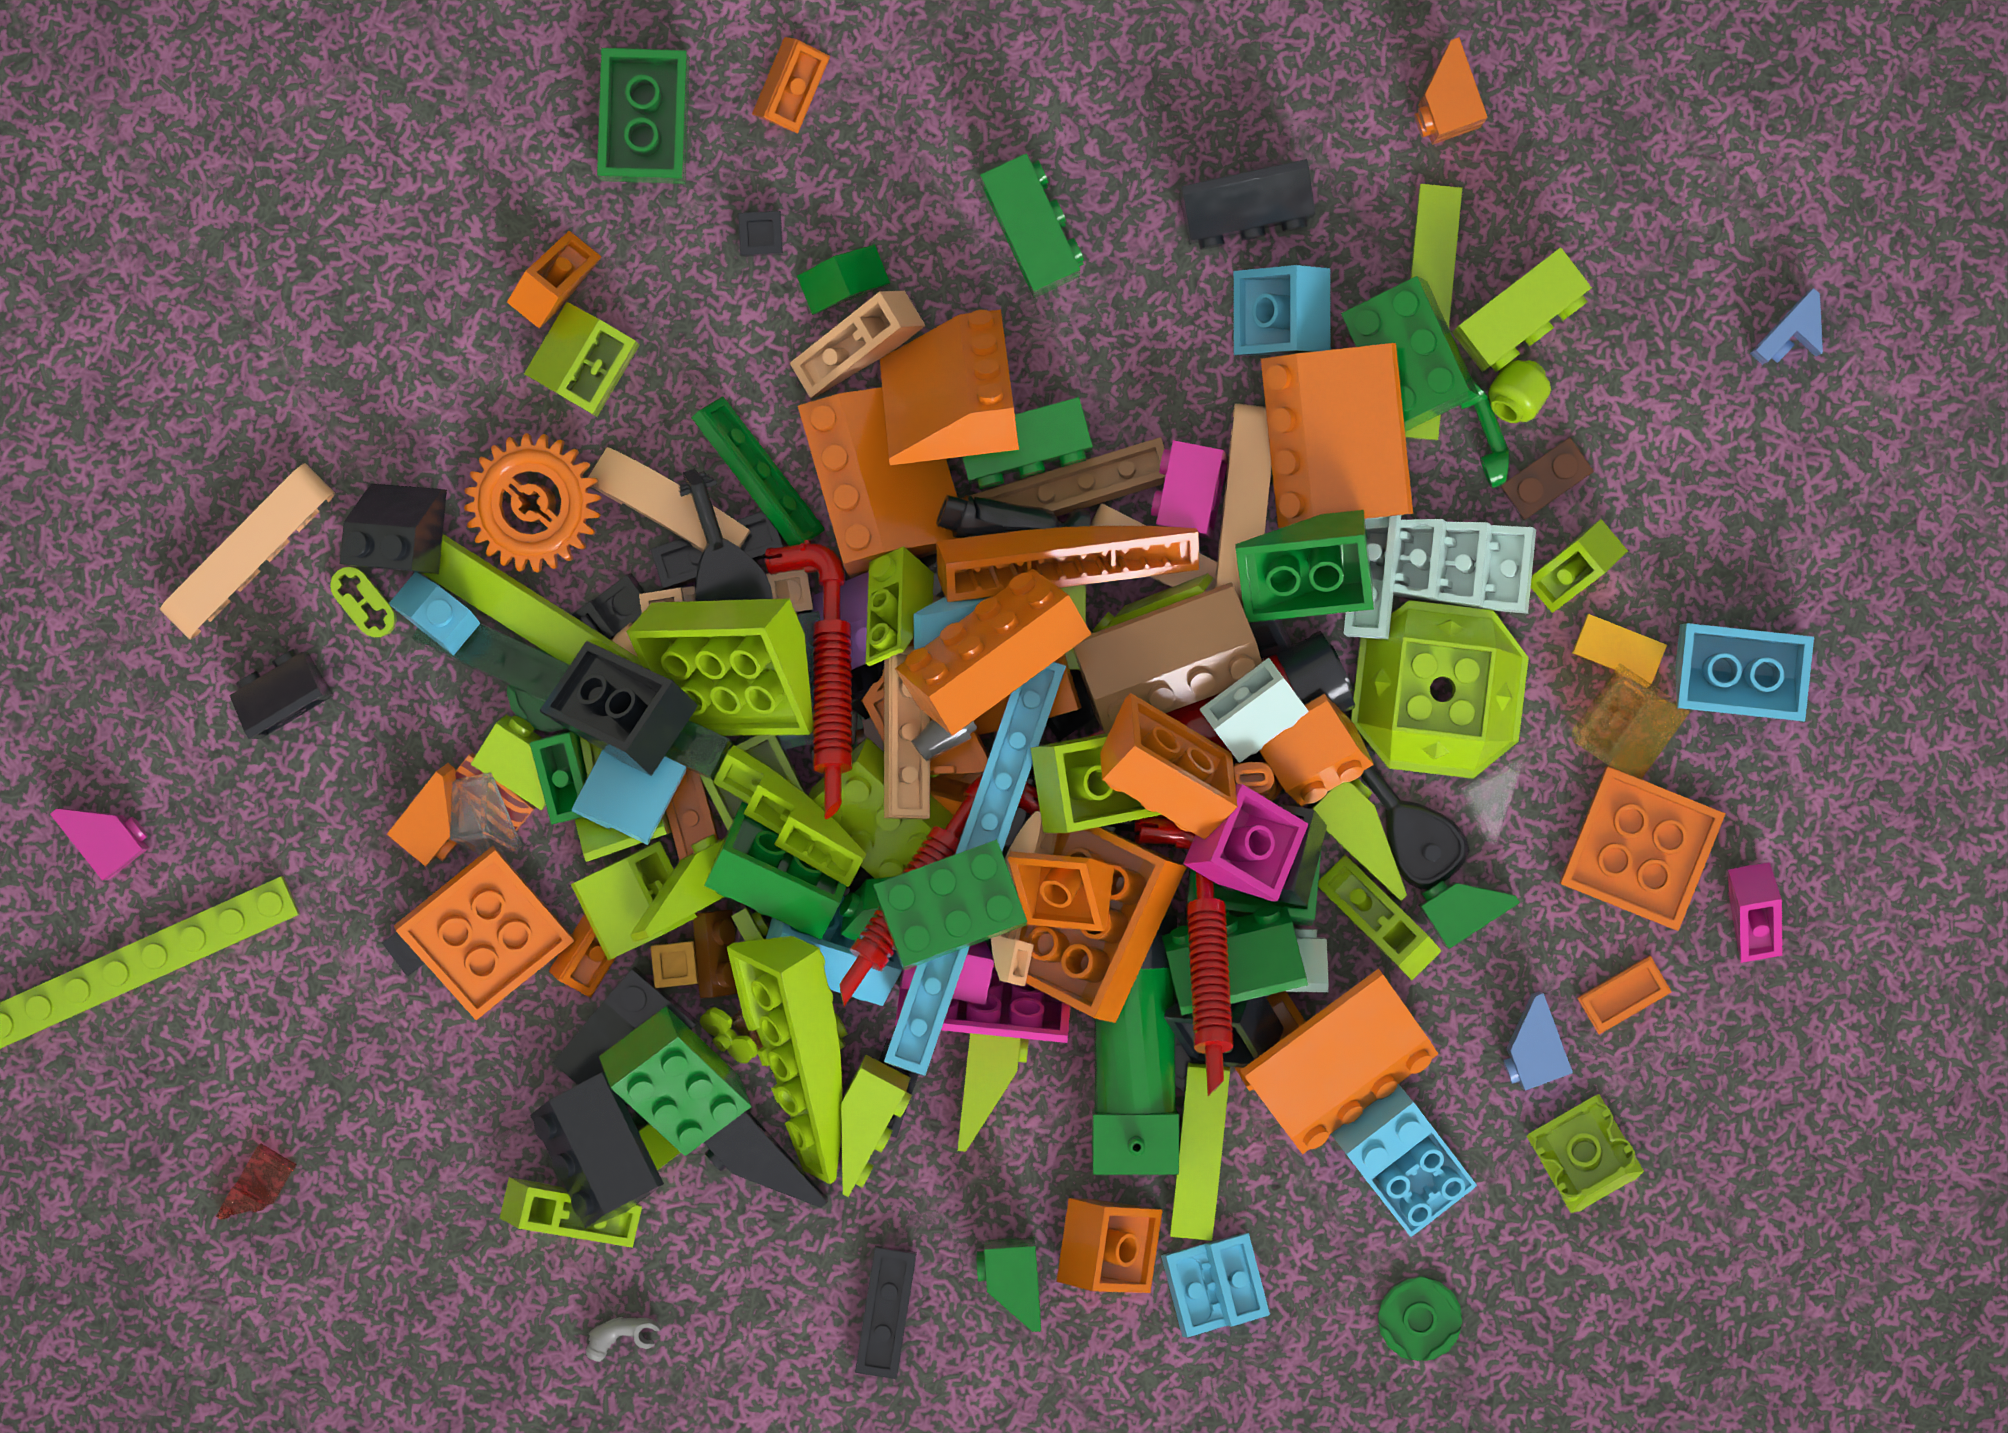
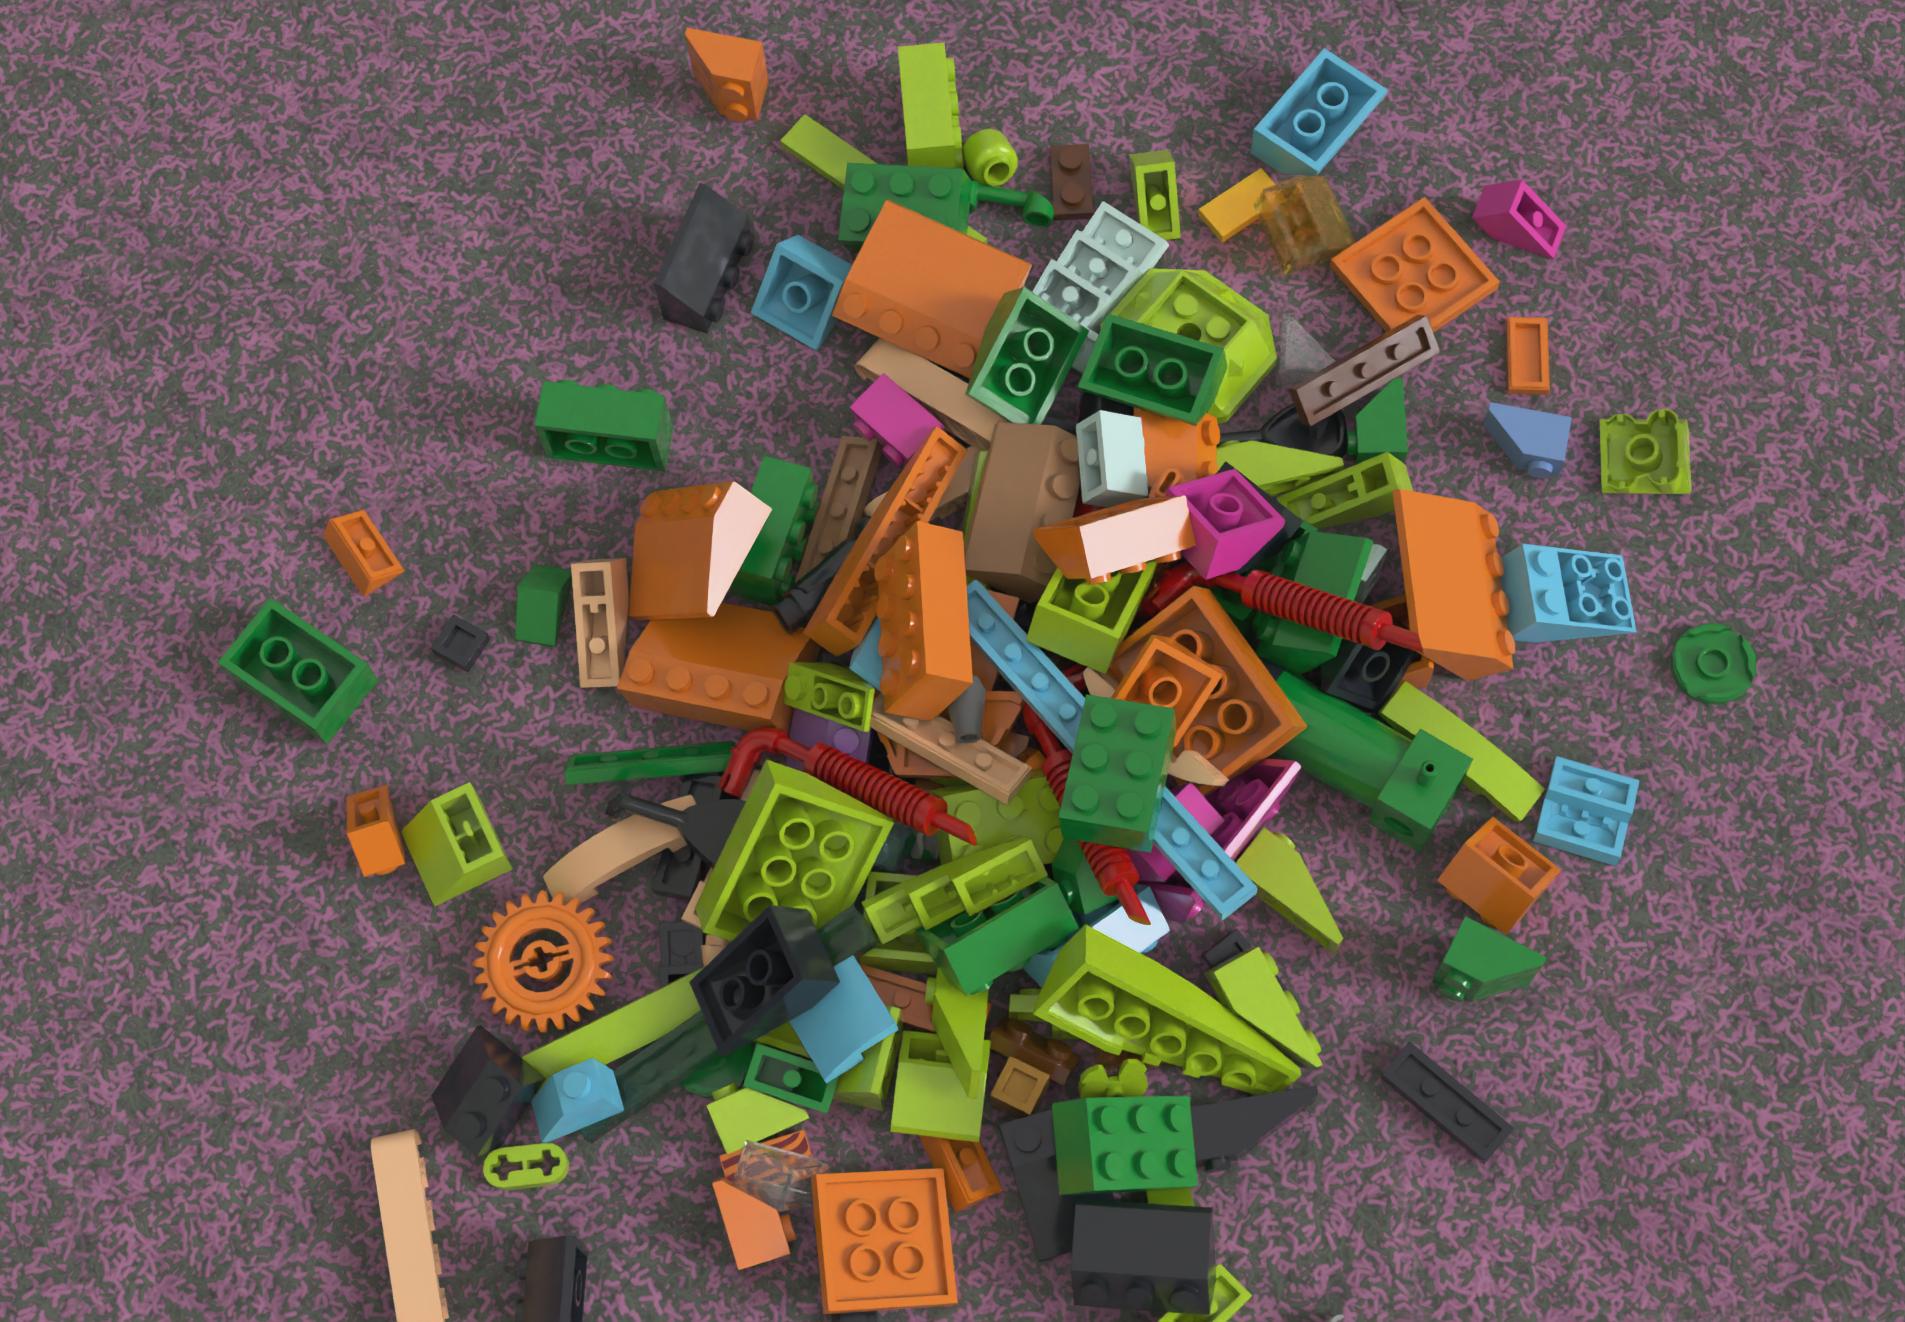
camera: 55 degrees left, 20 degrees down
none -> green slope [1078,313,1228,426]
none -> plate [1288,315,1440,426]

